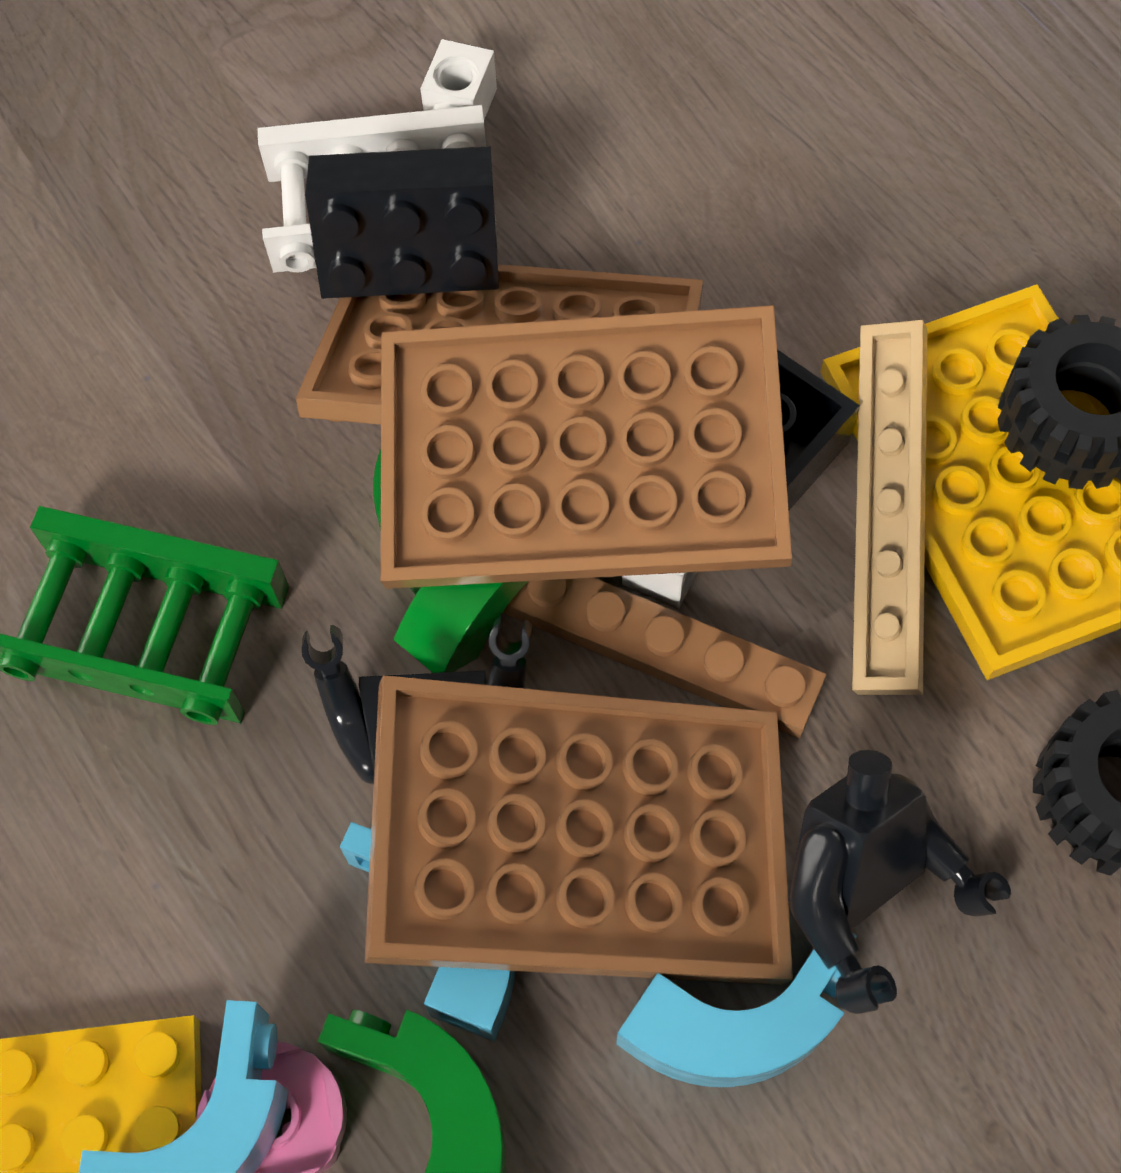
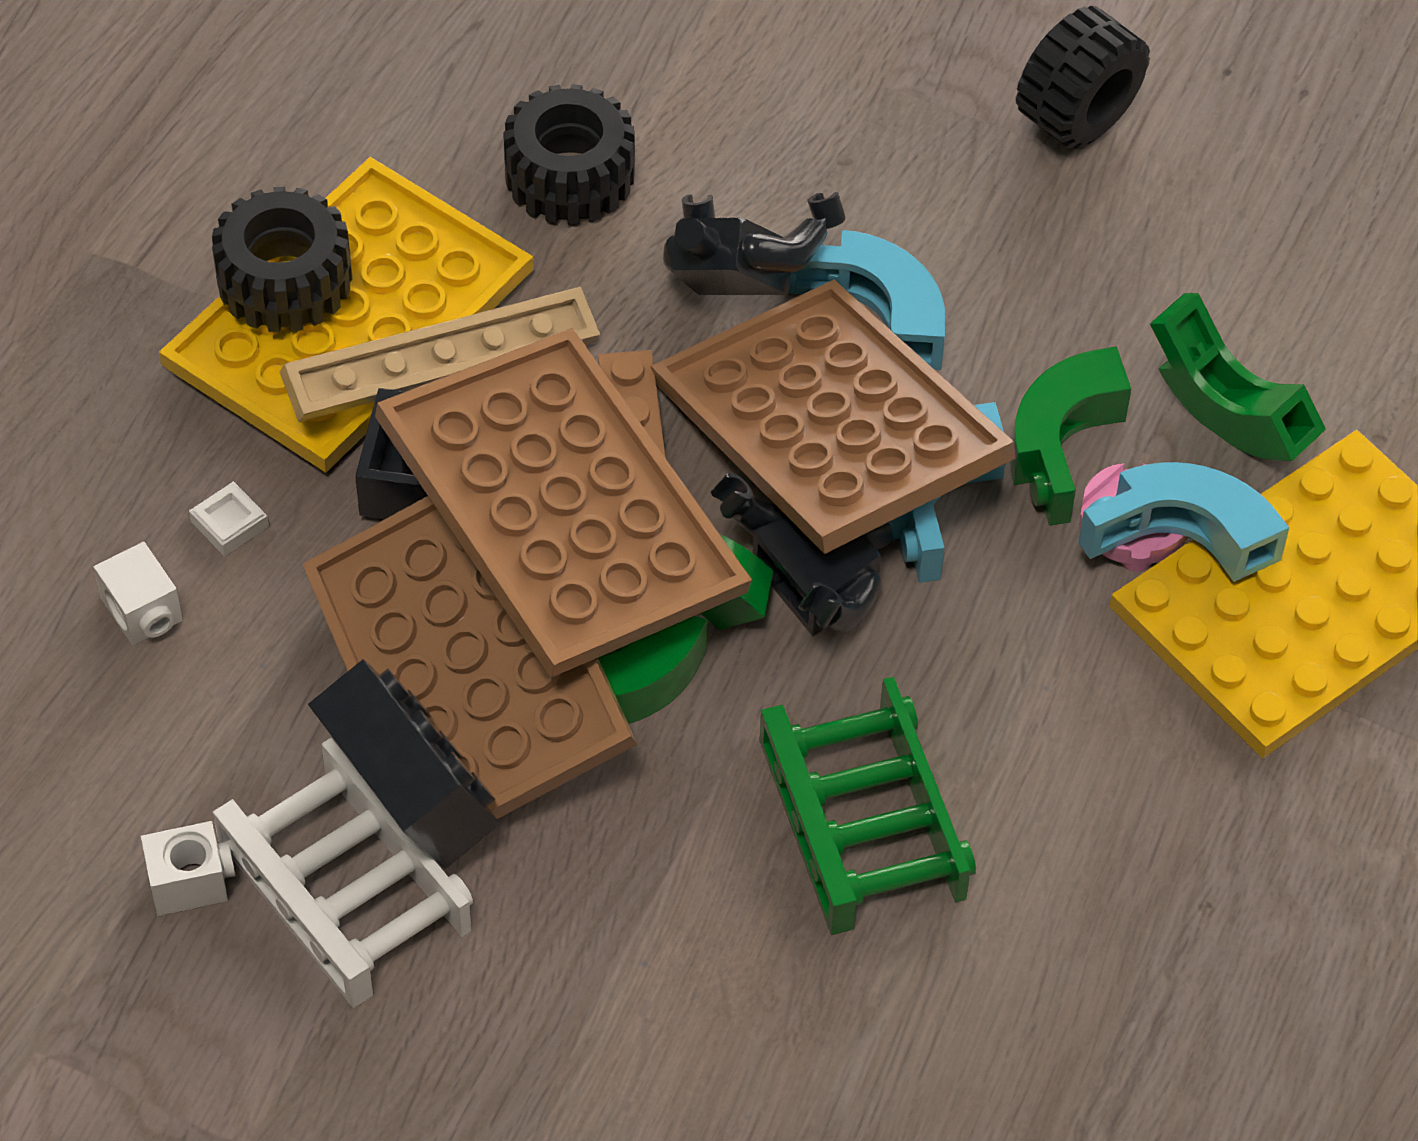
camera: 125 degrees left, 10 degrees down
none -> white brick [93,542,183,646]
none -> white tile [189,481,269,557]

